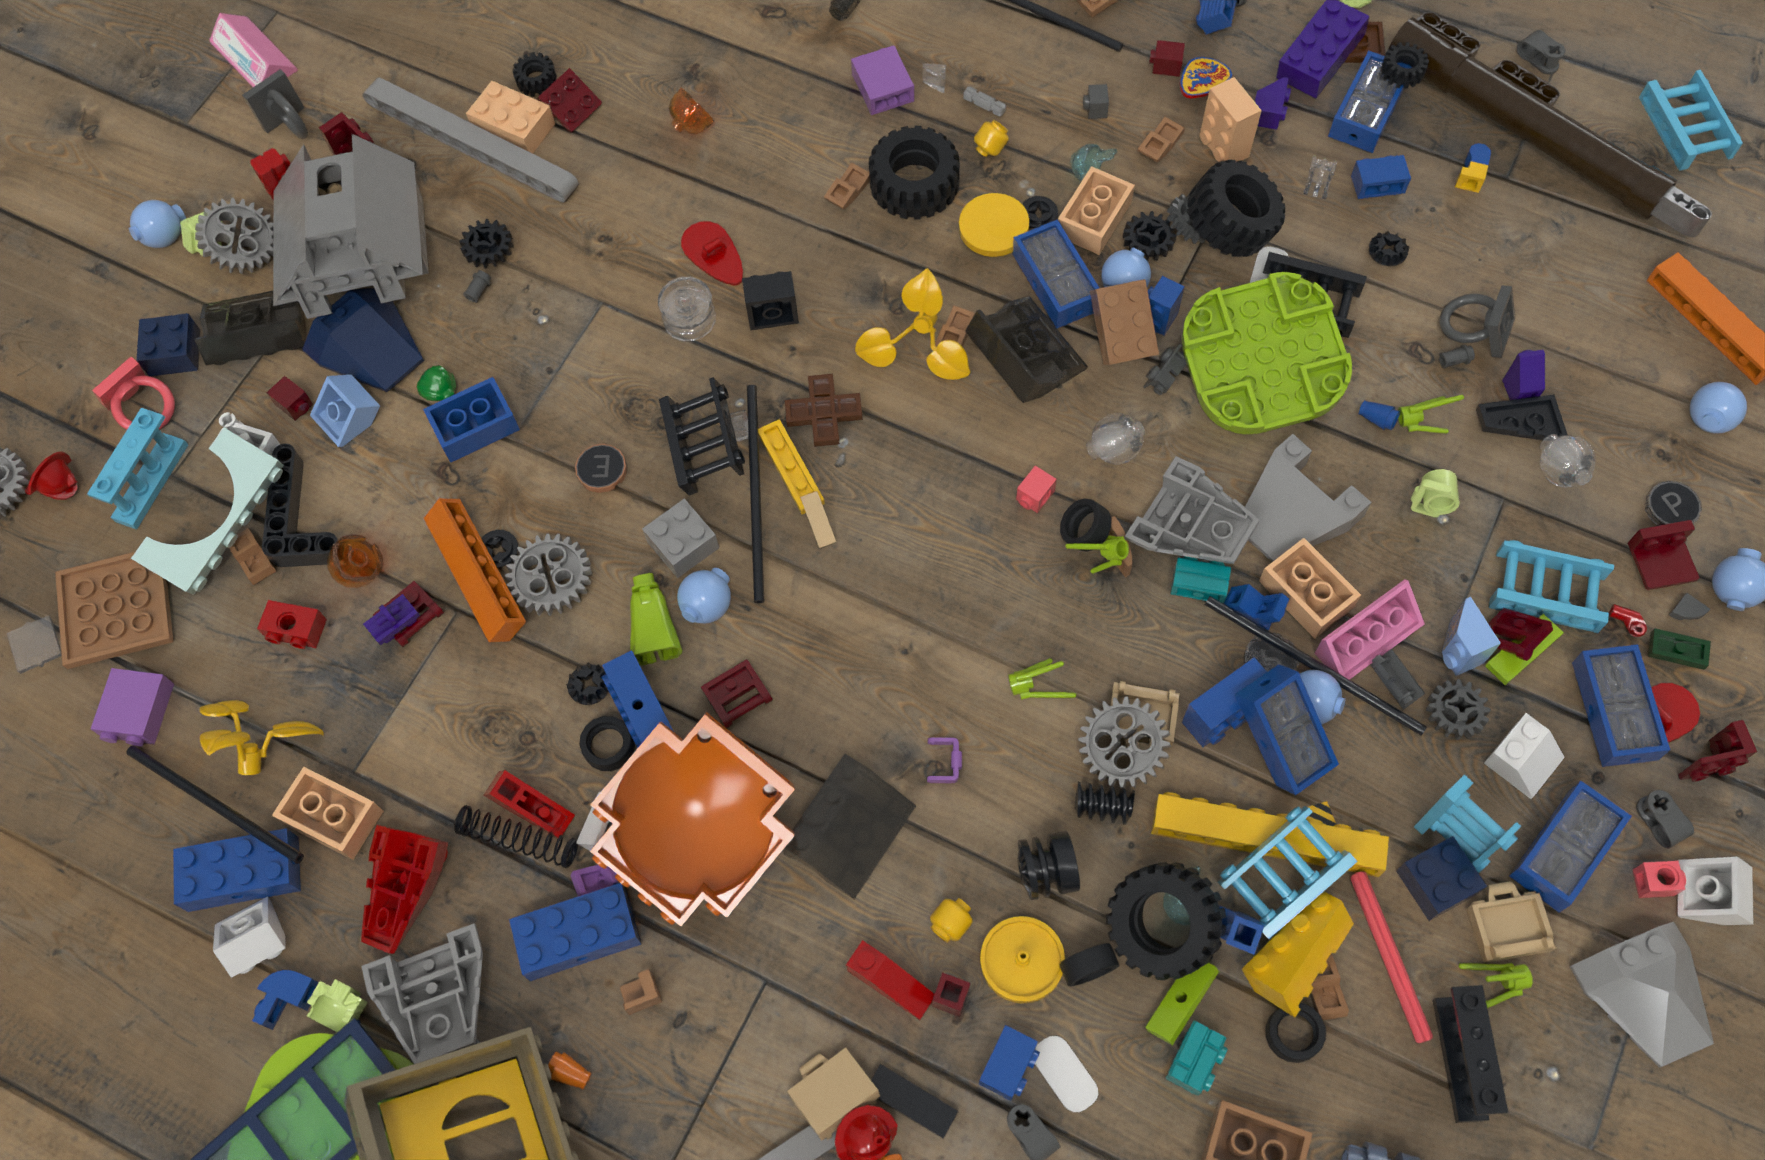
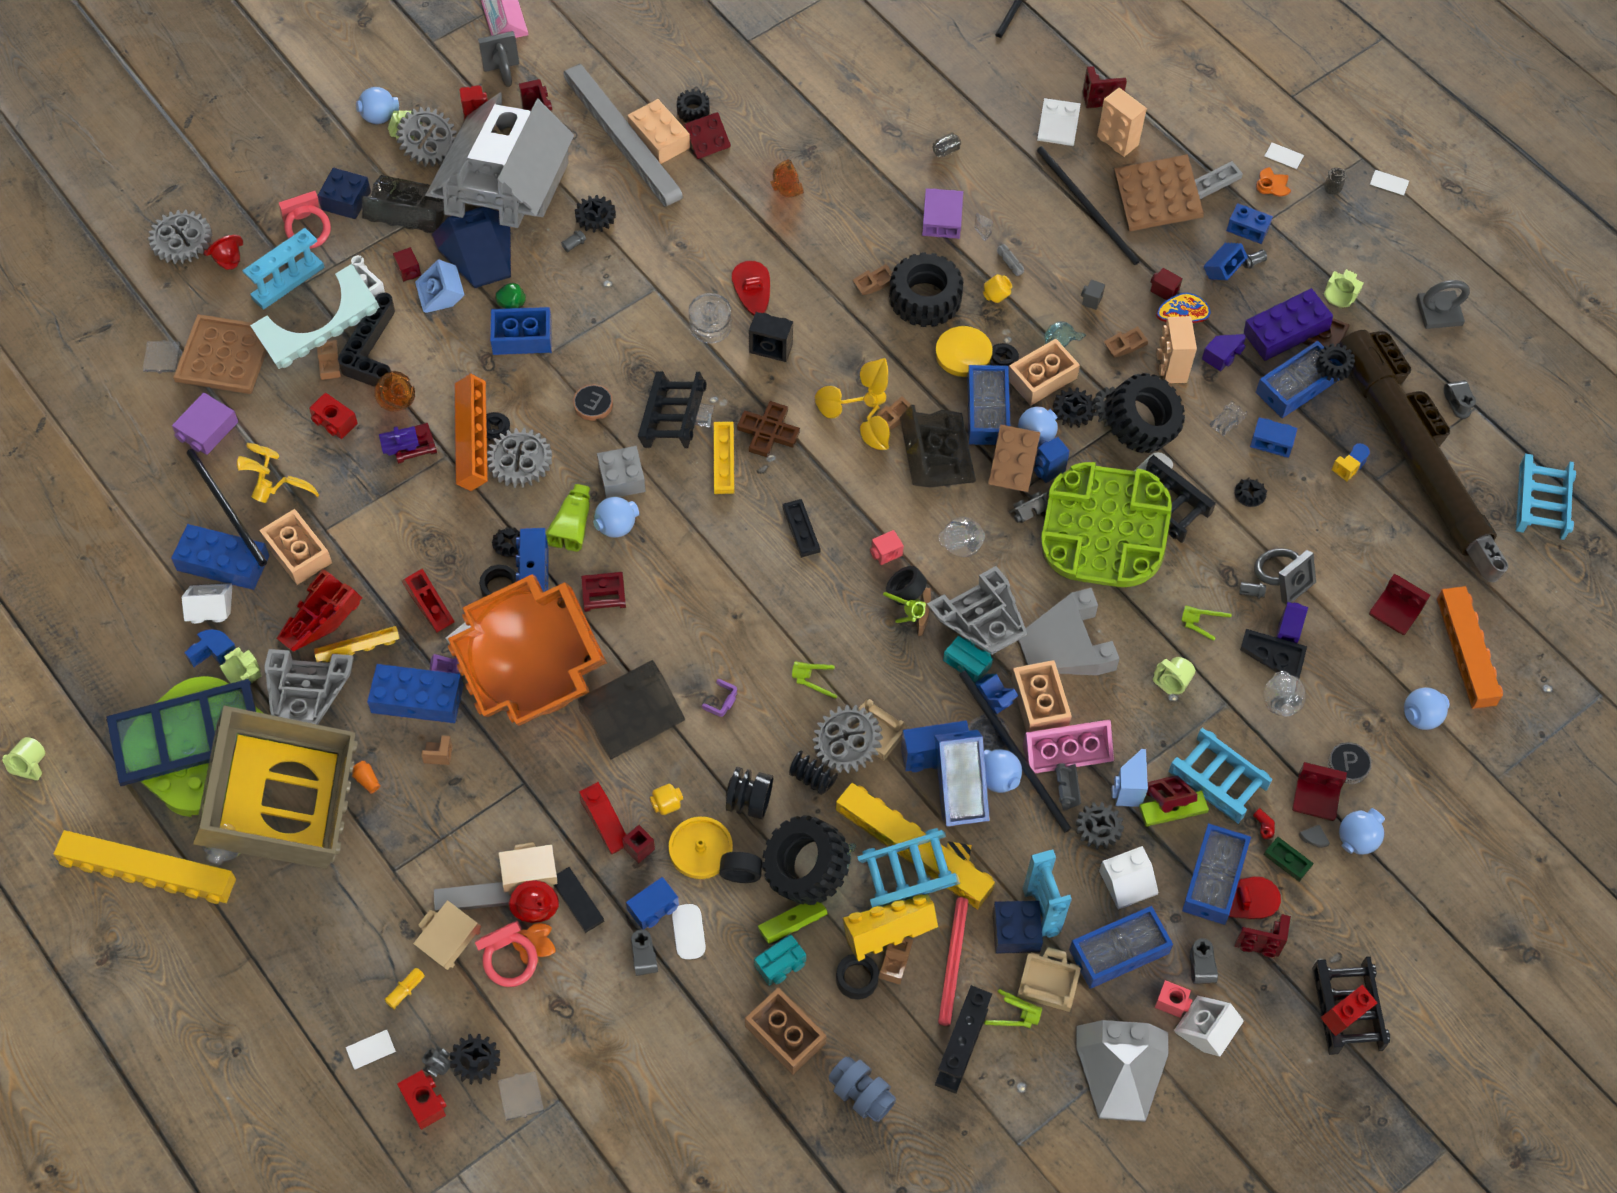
camera: 20 degrees right, 5 degrees down
black piece [454,805,578,869] -> none
black piece [747,385,764,603] -> none
tan sticker [800,491,836,548] -> none
blue brick [1219,905,1265,954] -> none
blue cone [1358,400,1400,430] -> none
none -> yellow plate [314,626,400,663]
none -> black tile [782,499,821,558]
none -> dark red bracket [1369,573,1431,635]

